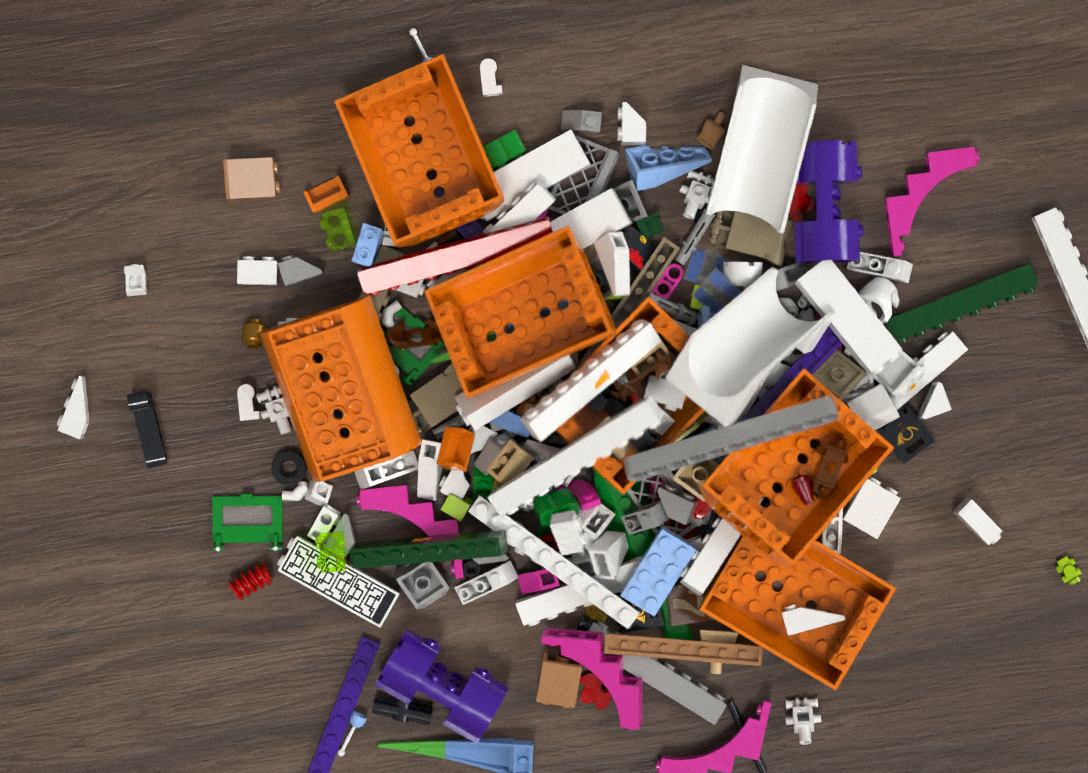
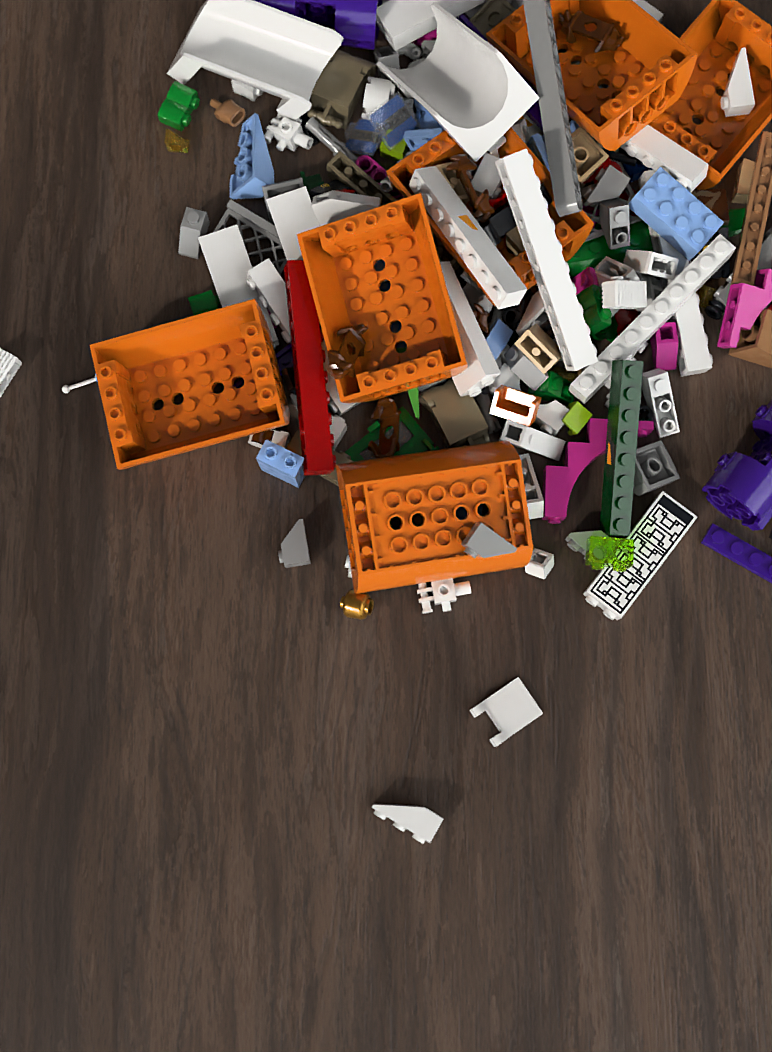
camera: 80 degrees left, 10 degrees down
white bracket [124,264,147,296] -> none
black beam [127,390,168,469] -> none
green piece [212,494,283,551] -> none
slope [223,157,280,202] -> none
red piece [228,561,272,600] -> none
white brick [237,257,279,285] -> none
white leg [237,384,262,421] -> none
black tyre [271,451,306,485] -> none
white arm [282,481,309,501] -> none
orange panel [303,175,349,214] -> none
leg [307,504,341,544] -> none
clear neon green brick [319,207,356,253] -> none
white arm [381,300,402,329] -> none
white leg [480,59,503,97] -> none
white slope [617,102,646,145] -> none
dark red cone [790,474,815,505] -> none
none -> green brick [158,81,200,131]
none -> clear yellow slope [165,128,190,153]
none -> reddish brown piece [327,324,368,379]
none -> light grey slope [461,522,517,559]
none -> white flag [469,677,543,747]

